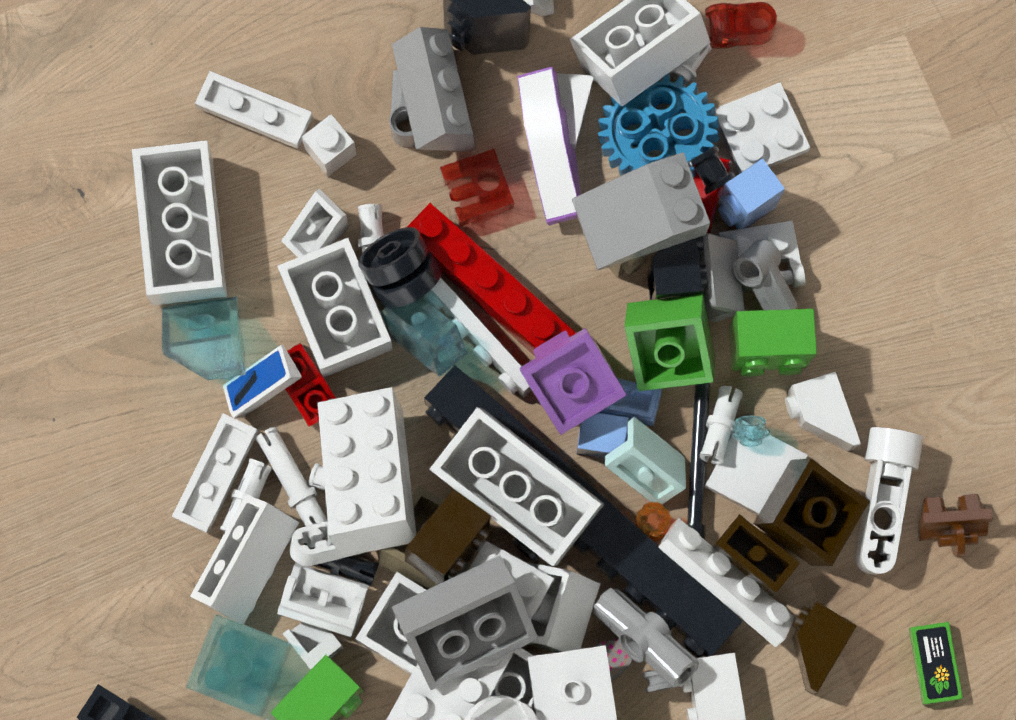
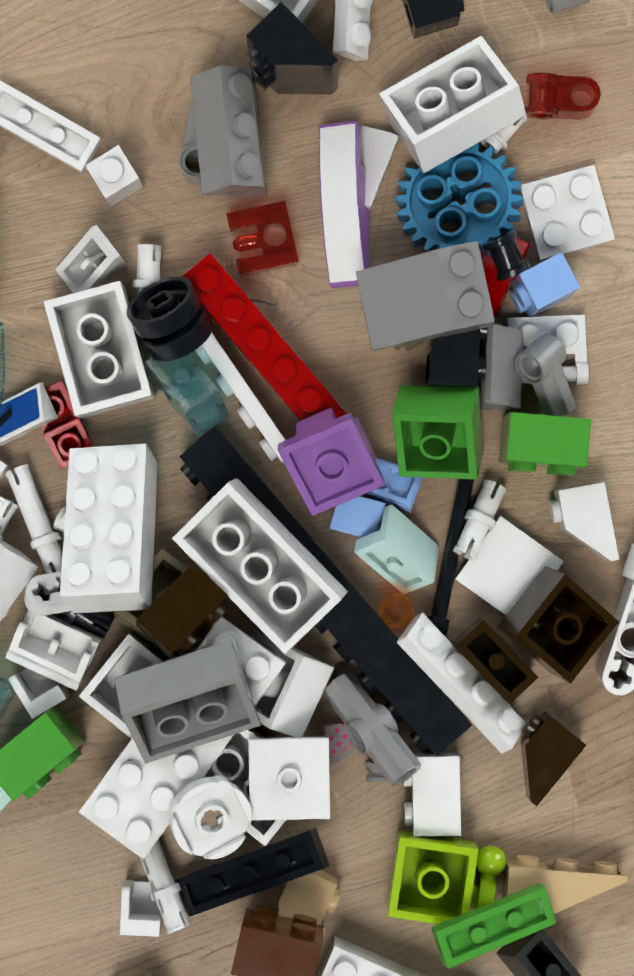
camera: 15 degrees right, 10 degrees up
clear light blue plate [732,416,770,447] -> none

